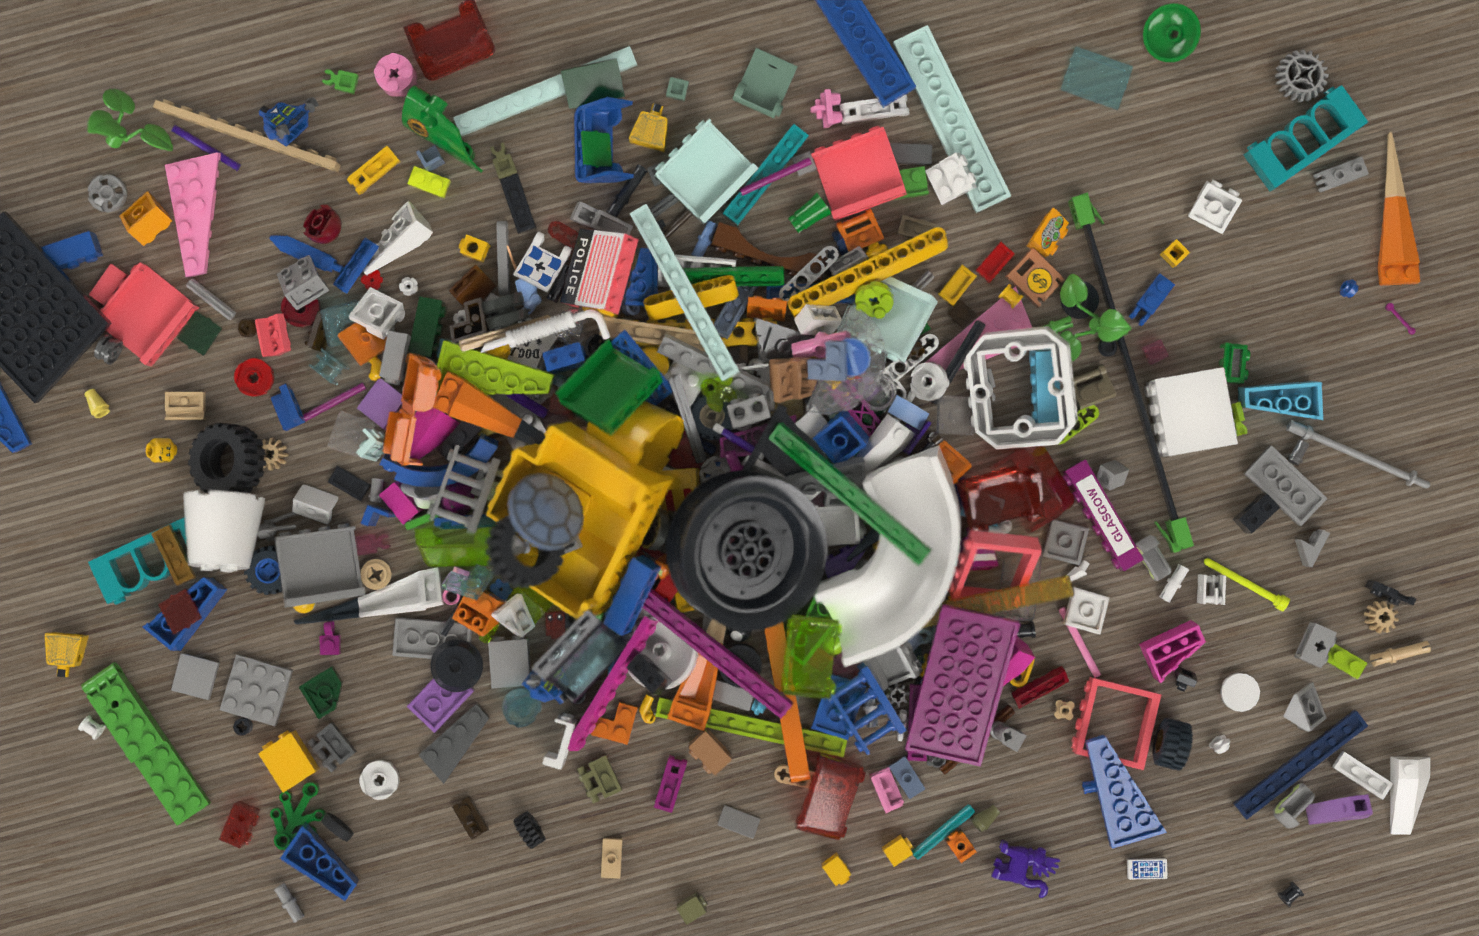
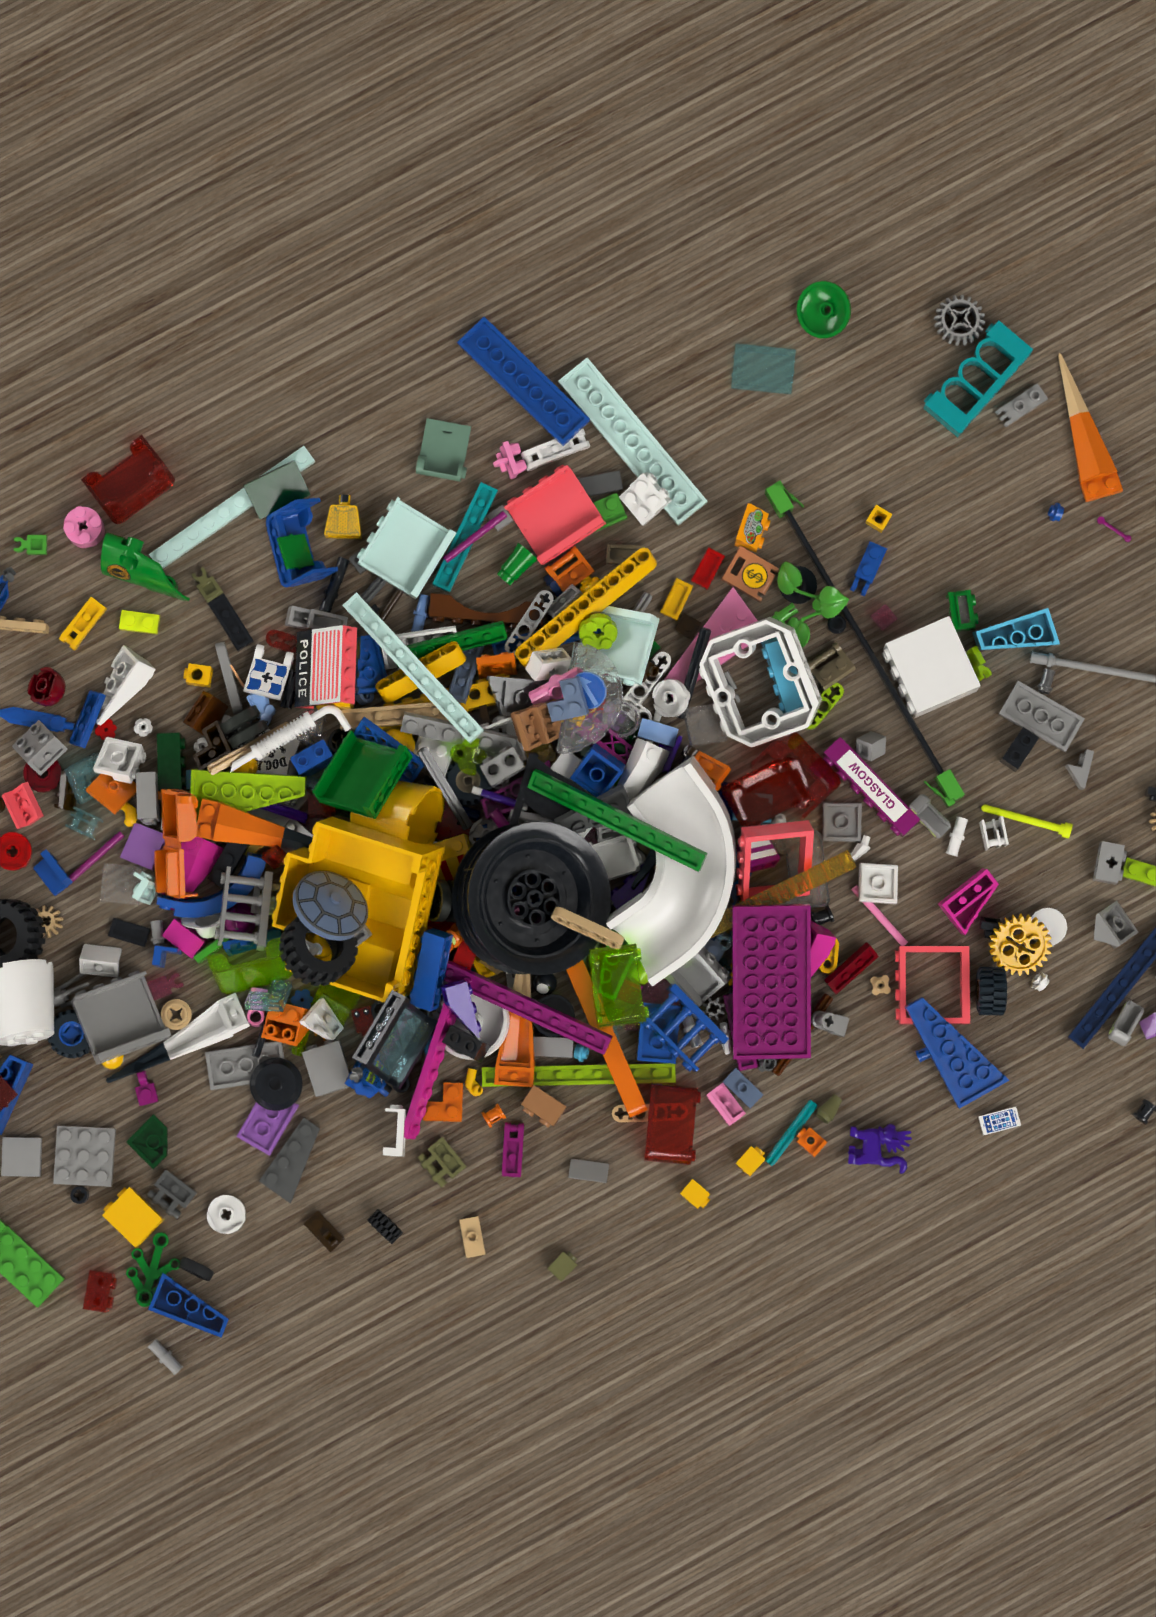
camera: 10 degrees left, 5 degrees down
sand blue panel [416,145,445,172] -> none
clear light blue cylinder [502,688,541,728] -> none
sand green plate [666,77,689,102] -> none
yellow bush [998,284,1024,309] -> none
white plate [1188,180,1242,234] -> none
none -> clear red plate [262,845,287,870]
none -> slope [440,979,481,1038]
none -> orange bush [481,1104,506,1128]
none -> tan beam [551,907,624,949]
none -> yellow gear [989,913,1052,976]

